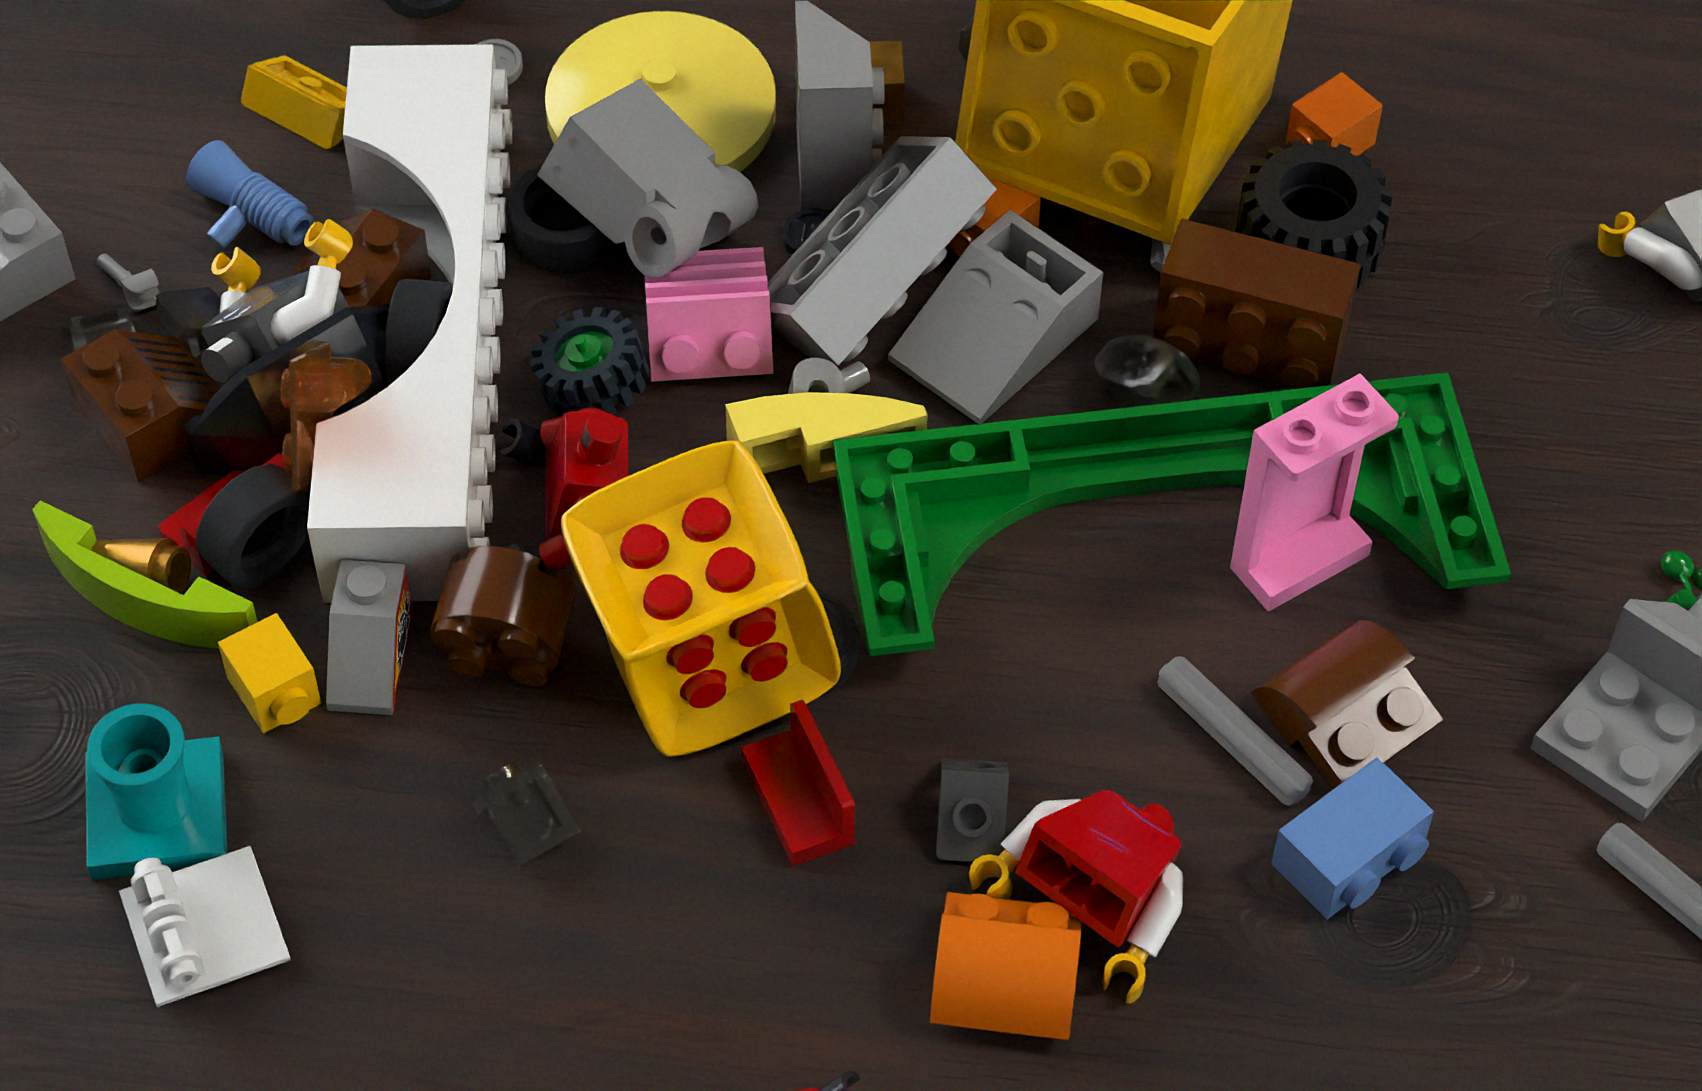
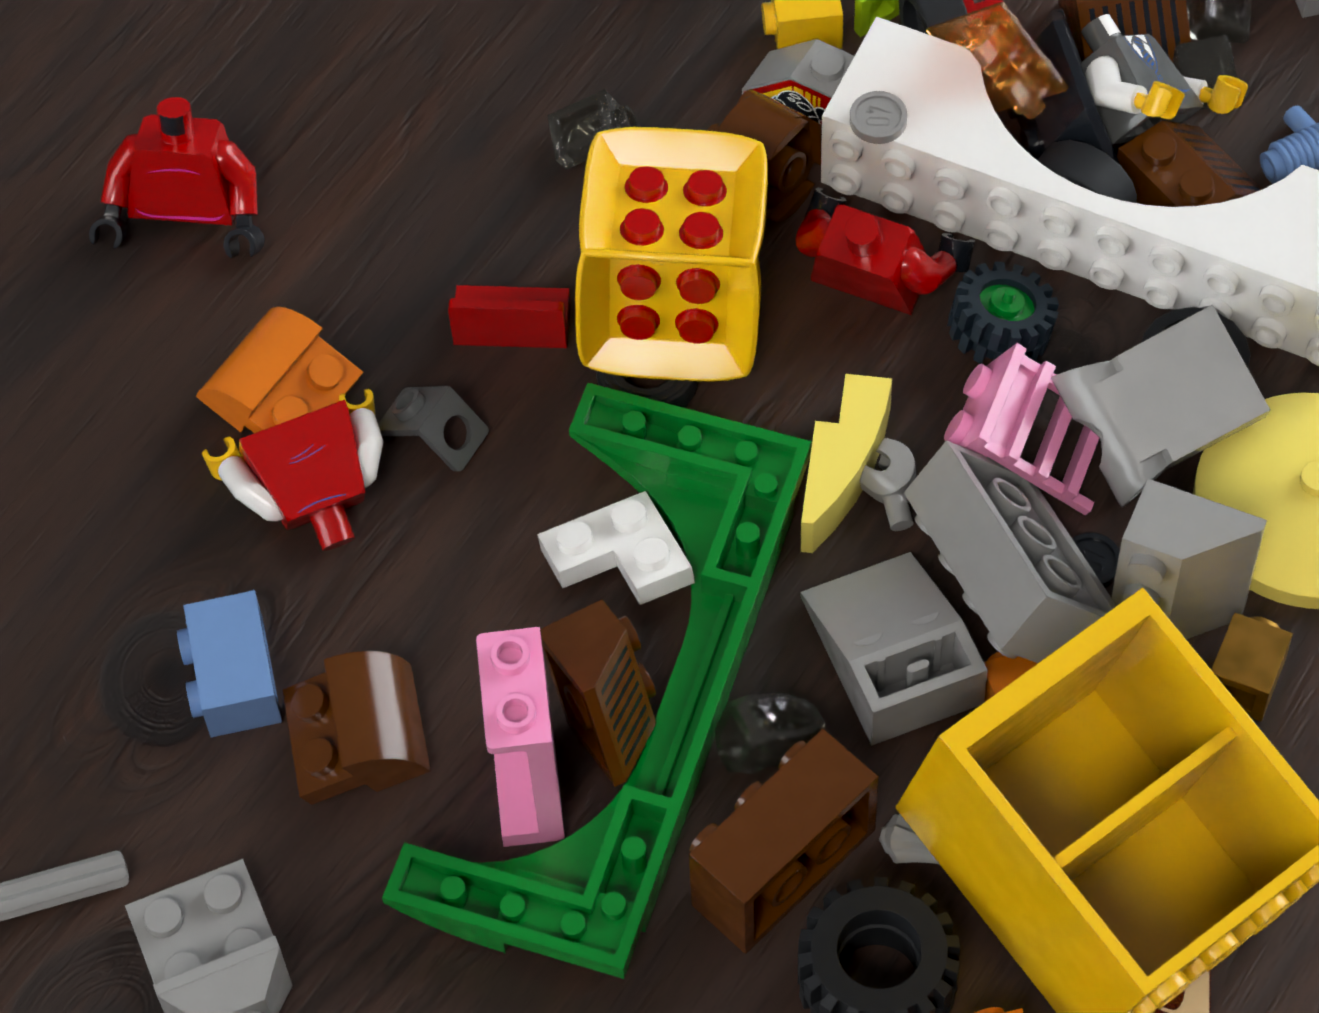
camera: 120 degrees right, 5 degrees up
light grey hand [97,254,164,313] -> none
light grey axle [1157,656,1313,807] -> none
none -> white plate [537,491,695,605]
none -> reddish brown slope [540,599,656,787]
none -> light grey piece [850,91,907,144]

